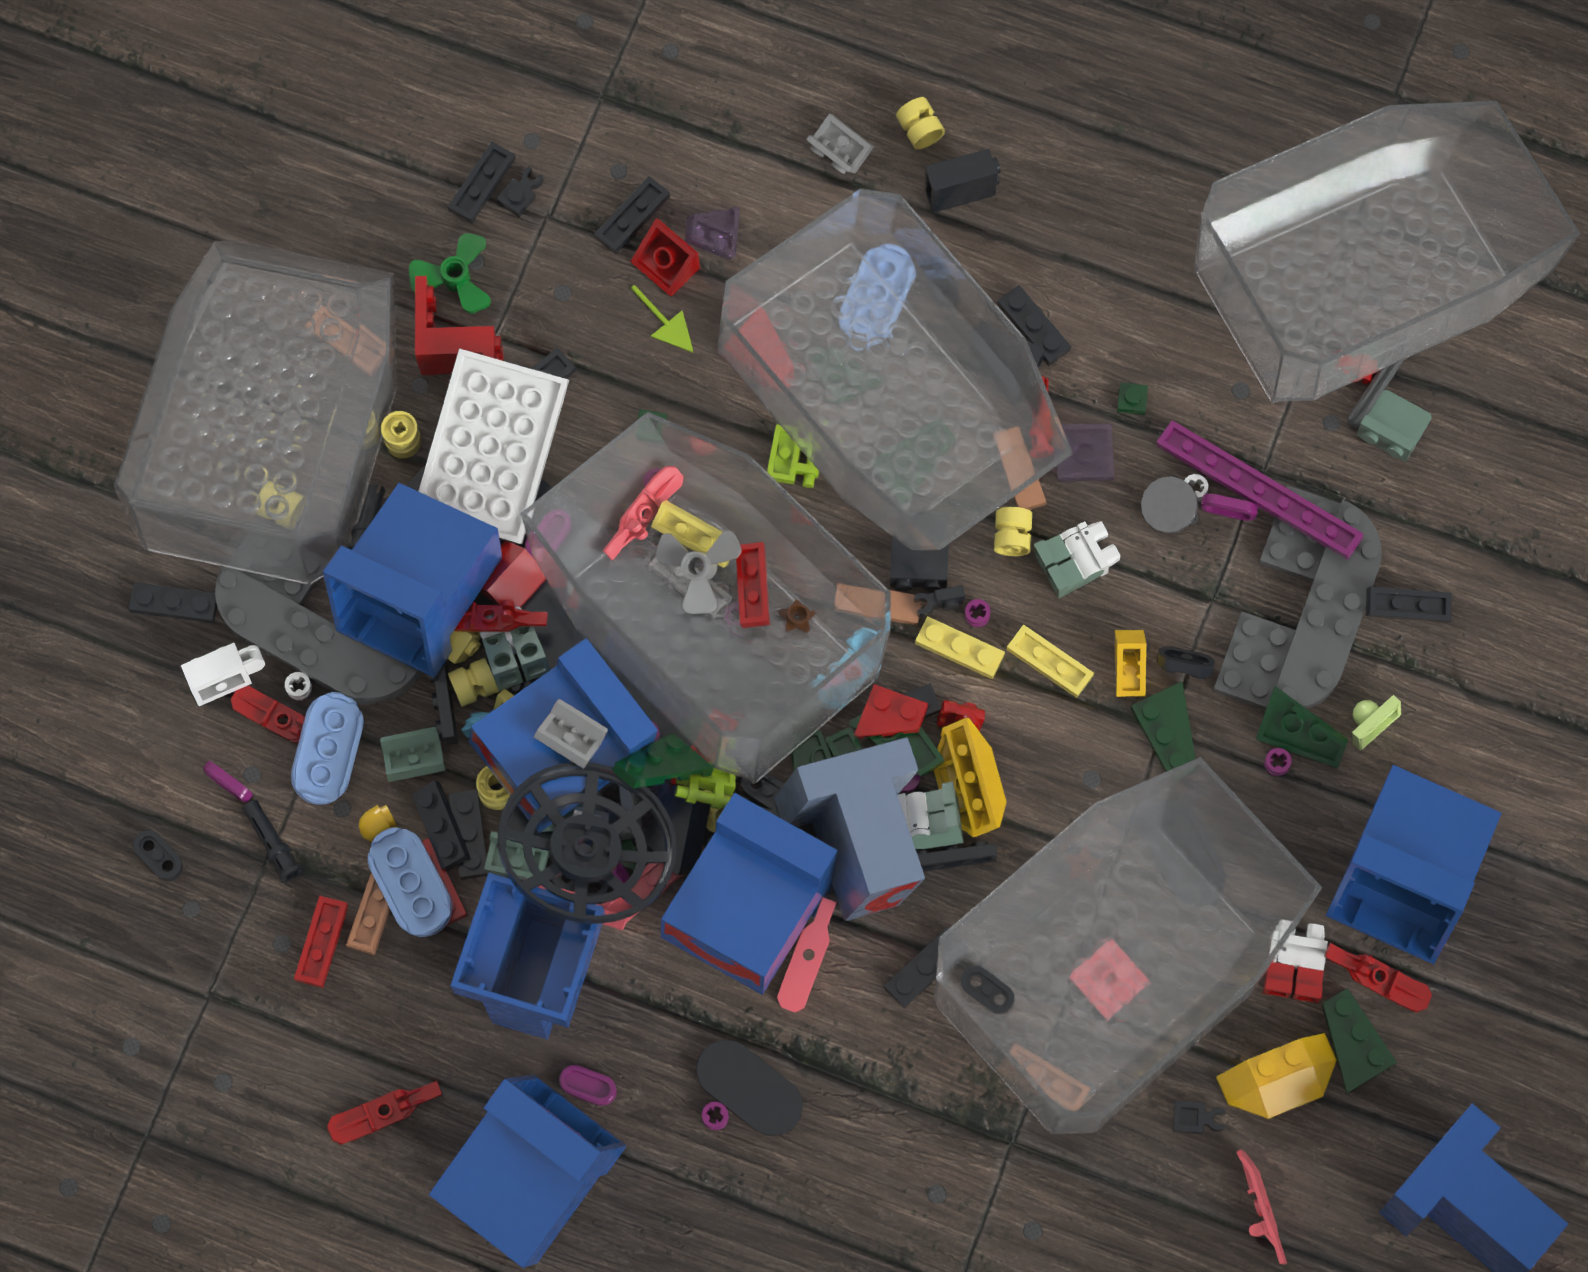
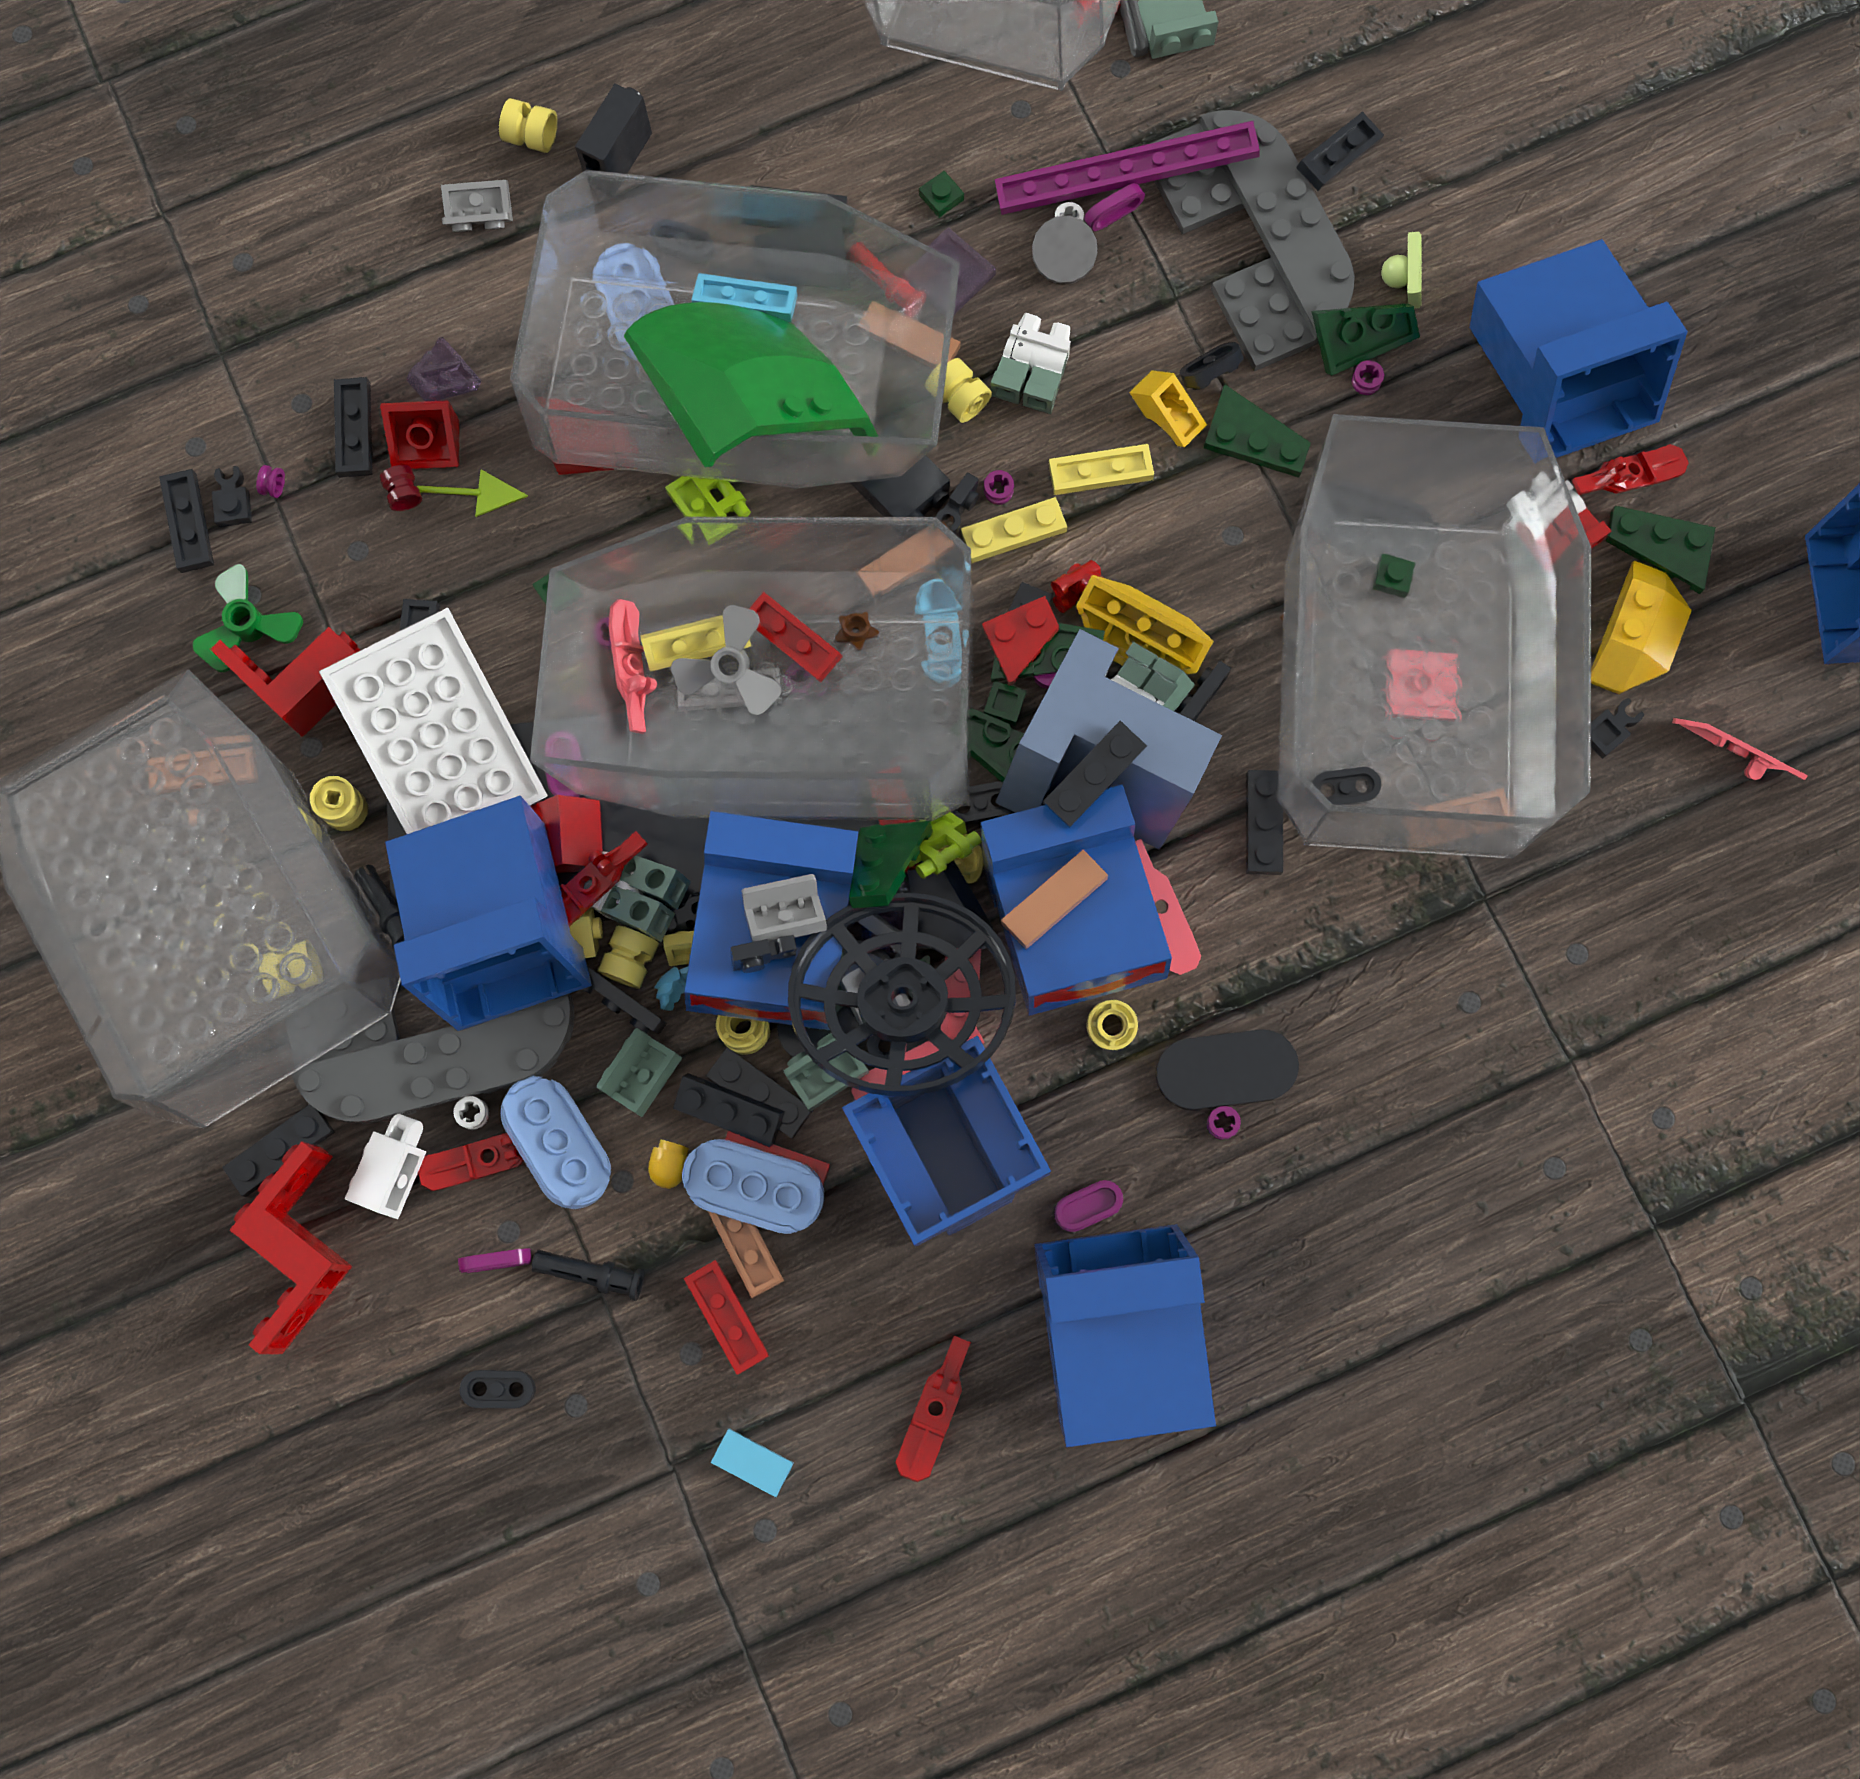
camera: 45 degrees left, 5 degrees up
none -> red bracket [230,1141,352,1354]
none -> magenta bush [256,465,285,498]
none -> dark red wheel [379,465,423,511]
none -> green windscreen [624,302,880,468]
none -> medium azure plate [691,273,798,322]
none -> medium azure tile [711,1428,794,1497]
none -> black plate [730,935,797,973]
none -> nougat tile [1001,850,1108,949]
none -> black plate [1043,720,1147,827]
none -> light yellow wheel [1086,1000,1138,1050]
none -> dark green plate [1372,553,1416,598]

